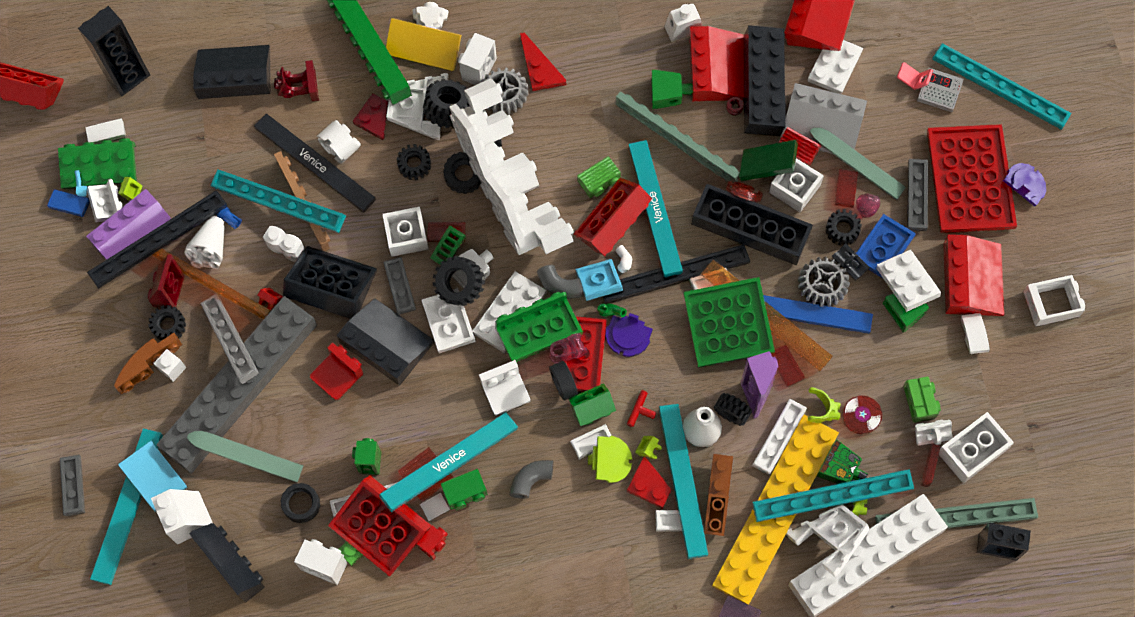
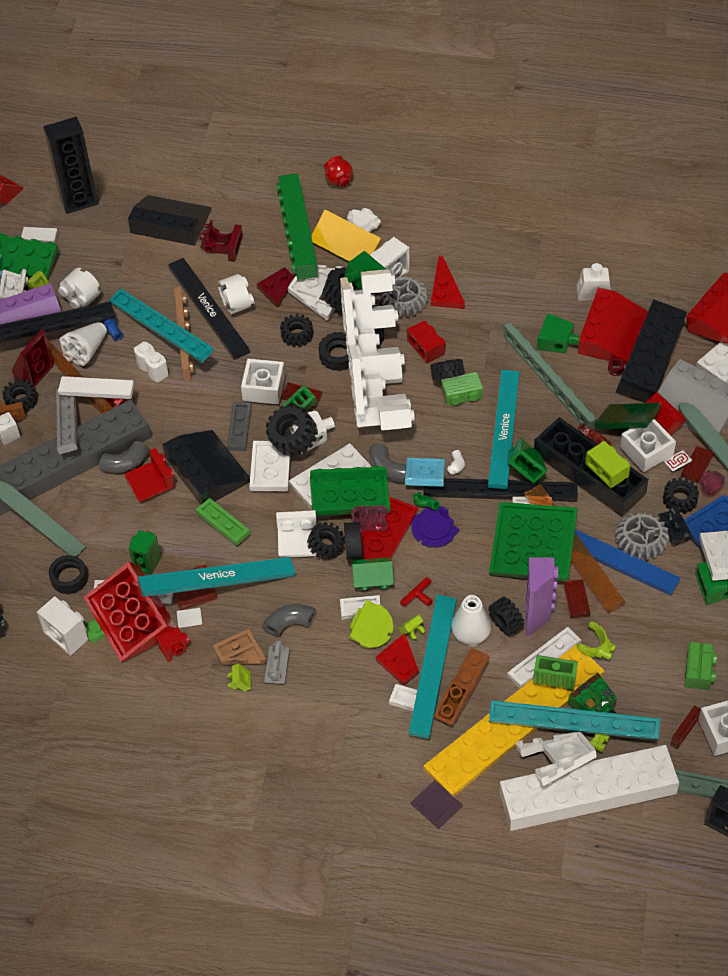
camera: 20 degrees right, 15 degrees down
black slope [283,246,377,319] -> none
green brick [441,469,488,510] -> none
red slope [574,177,652,256] -> none
clear red tile [843,395,882,434] -> none
white hips [915,420,953,446] -> none
none -> white brick [58,268,101,309]
none -> white tile [58,376,135,399]
none -> dark grey cylinder [99,441,149,473]
none -> bright green plate [196,498,250,546]
none -> medium nougat wing [212,629,266,665]
none -> lime tile [227,663,251,692]
none -> light grey hinge [264,641,290,684]
none -> black tyre [307,522,345,560]
none -> green torso [344,251,386,289]
none -> red brick [407,320,446,364]
none -> black tyre [430,359,465,380]
none -> green torso [508,439,547,483]
none -> bright green brick [533,655,578,690]
none -> lime brick [585,441,630,488]
none -> white sticker [664,450,692,471]

